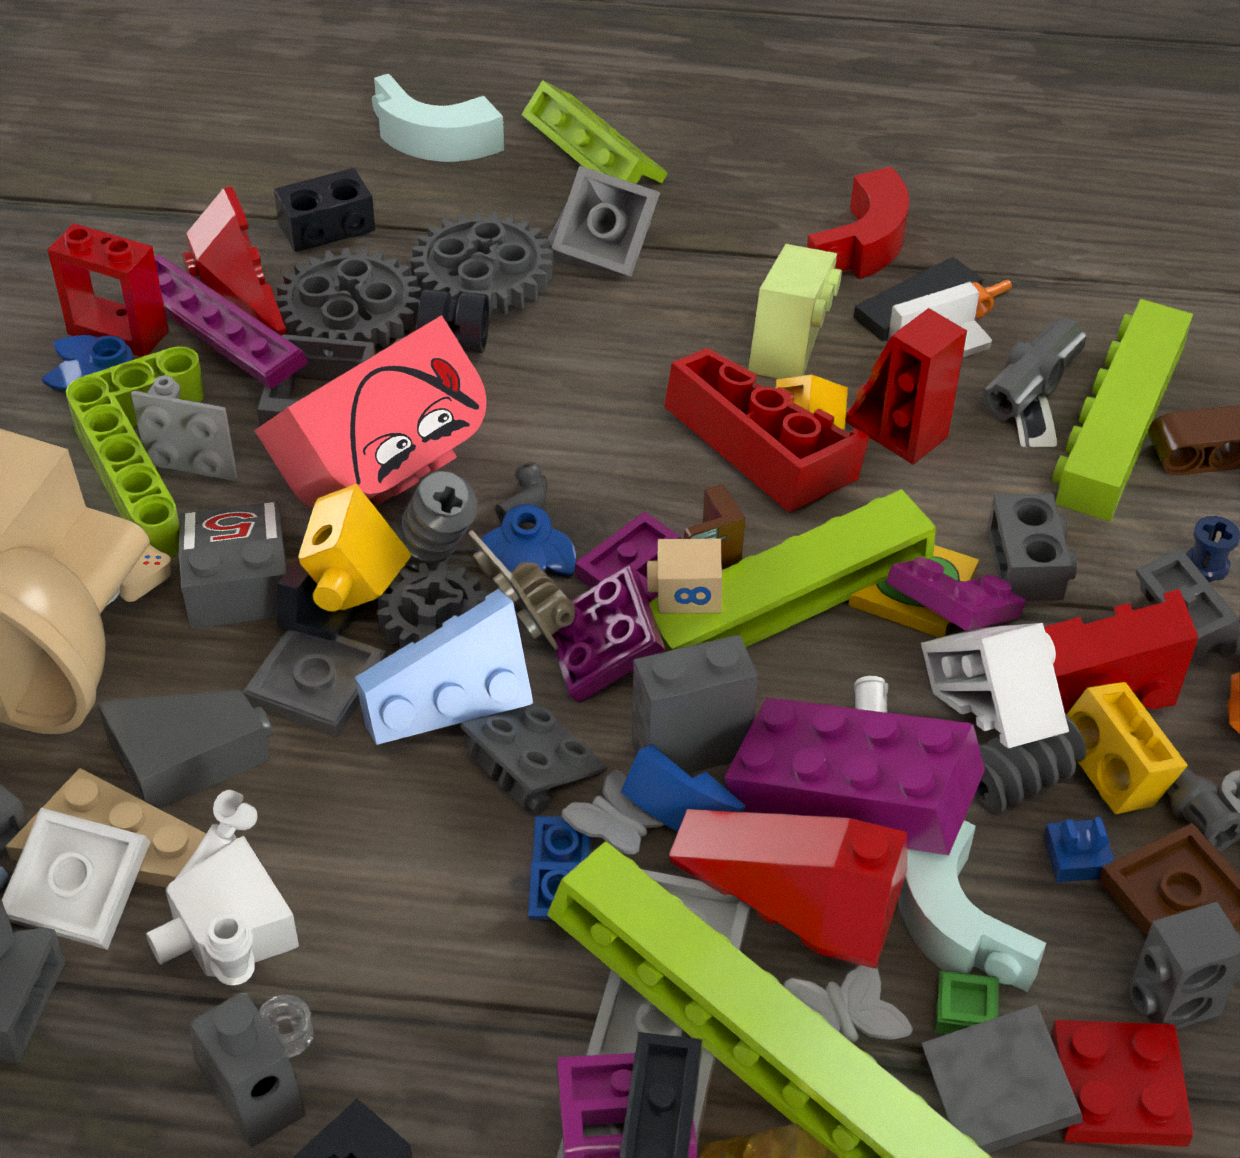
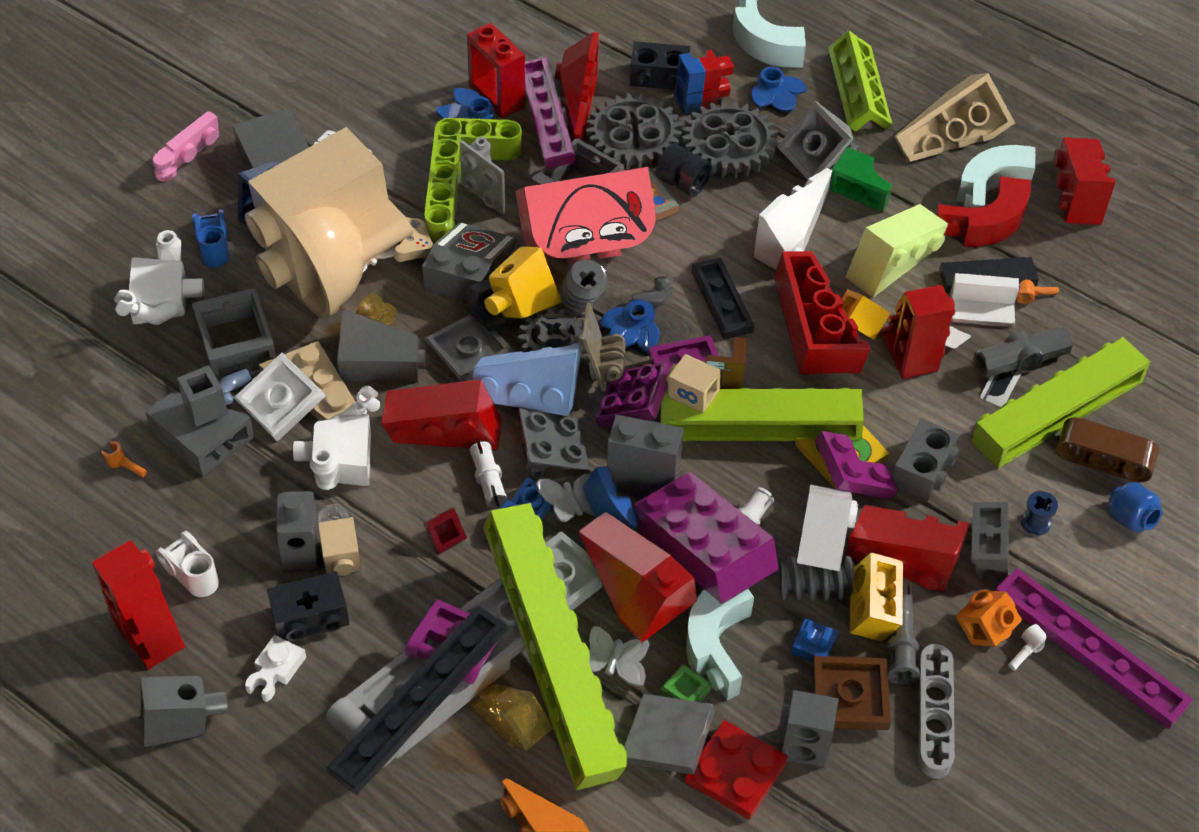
camera: 30 degrees right, 5 degrees up
none -> tan brick [318,517,361,576]
none -> clear yellow wheel [356,293,397,326]
none -> red wedge [381,379,503,450]
none -> dark red slope [423,507,467,554]
none -> white pin [470,441,507,508]
none -> hips [674,50,734,115]
none -> black tile [691,257,755,340]
none -> blue plate [752,67,807,113]
none -> white wedge [754,168,832,270]
none -> green arch [829,147,892,212]
none -> tan wedge [894,73,1015,162]
none -> light aqua arch [957,145,1035,208]
none -> red wedge [1054,137,1116,225]

